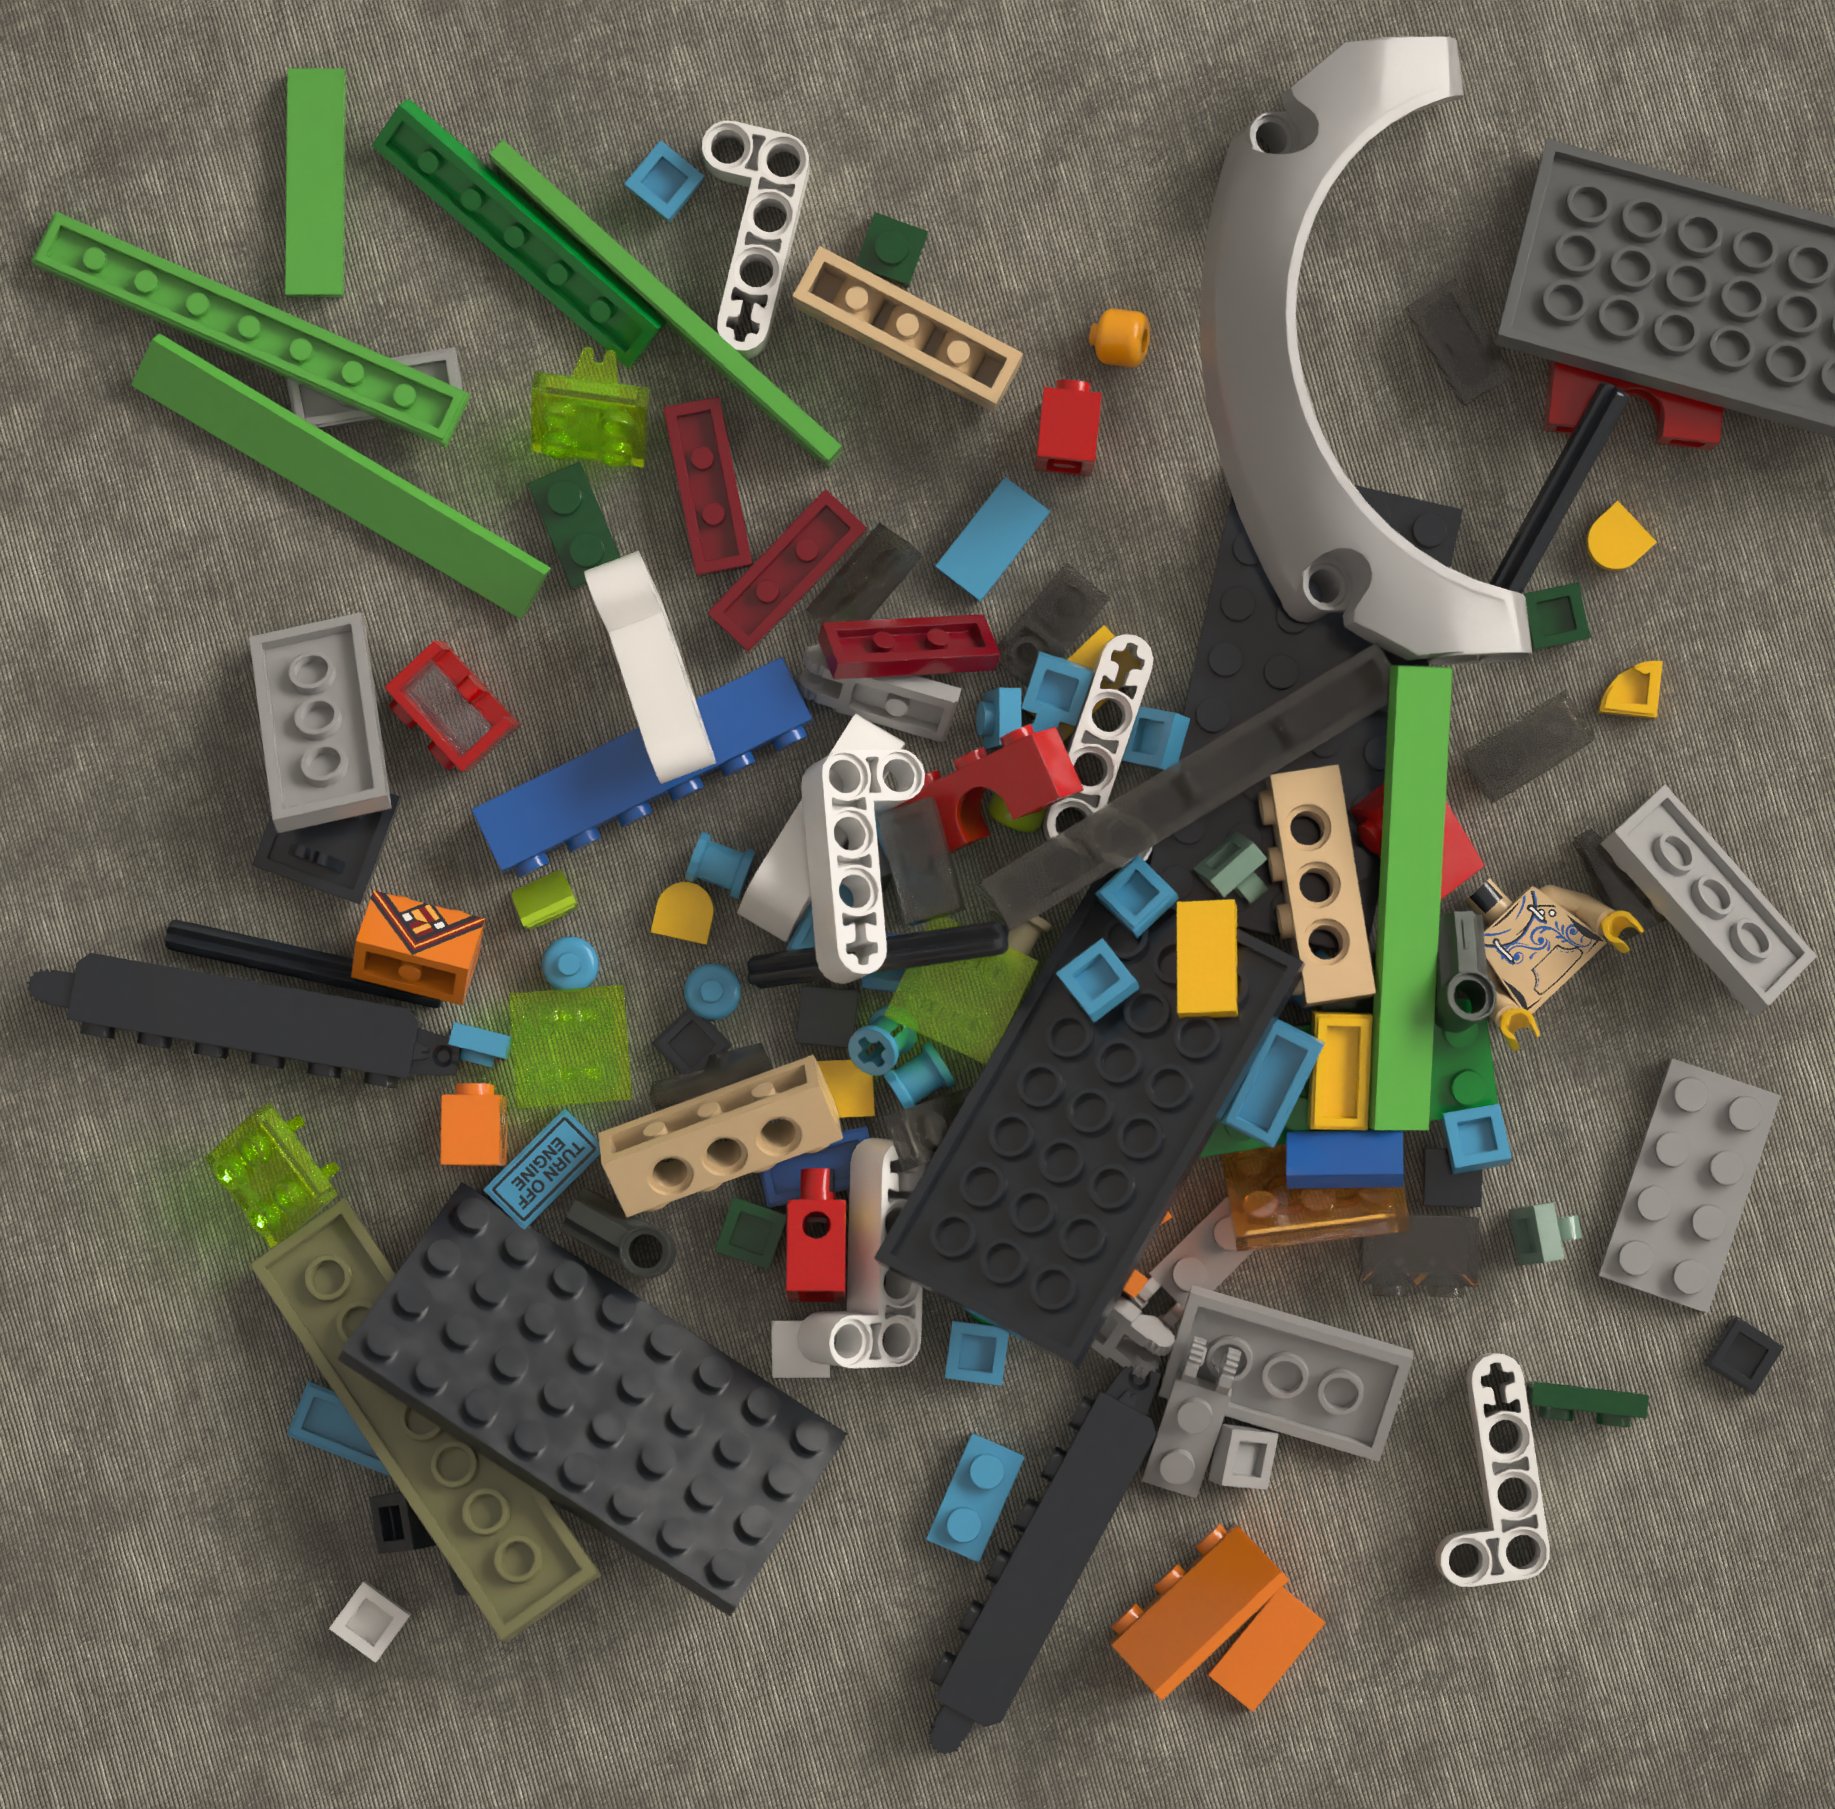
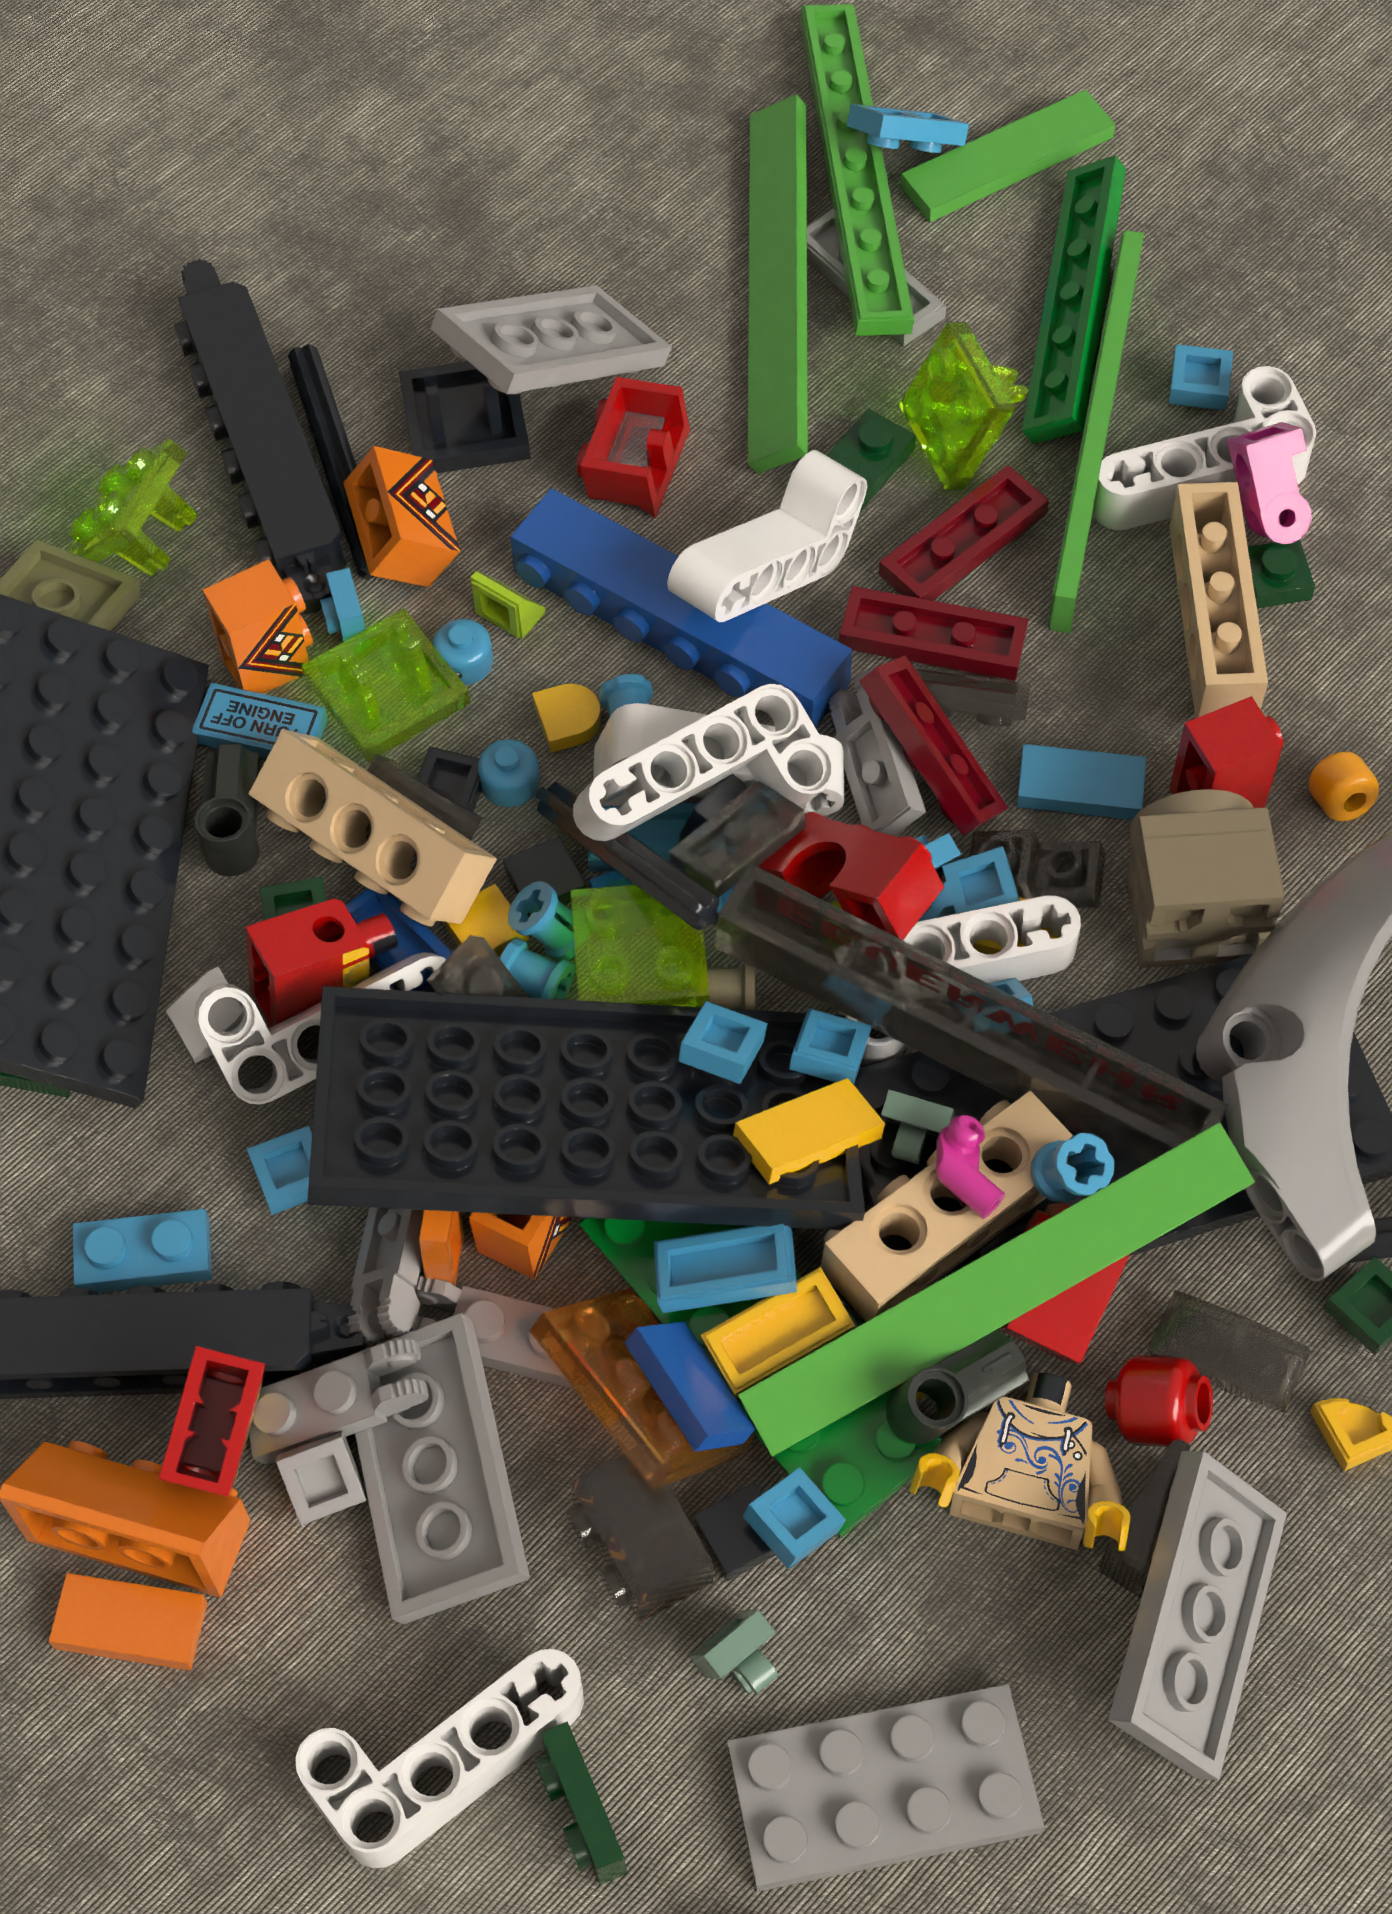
camera: 65 degrees right, 25 degrees down
none -> red torso [159,1346,266,1497]
none -> dark azure plate [847,104,969,153]
none -> dark pink arm [936,1115,1005,1219]
none -> dark azure bush [1031,1133,1114,1202]
none -> red head [1105,1355,1213,1448]
none -> dark tan piece [1126,789,1285,968]
none -> leg [1227,422,1312,544]

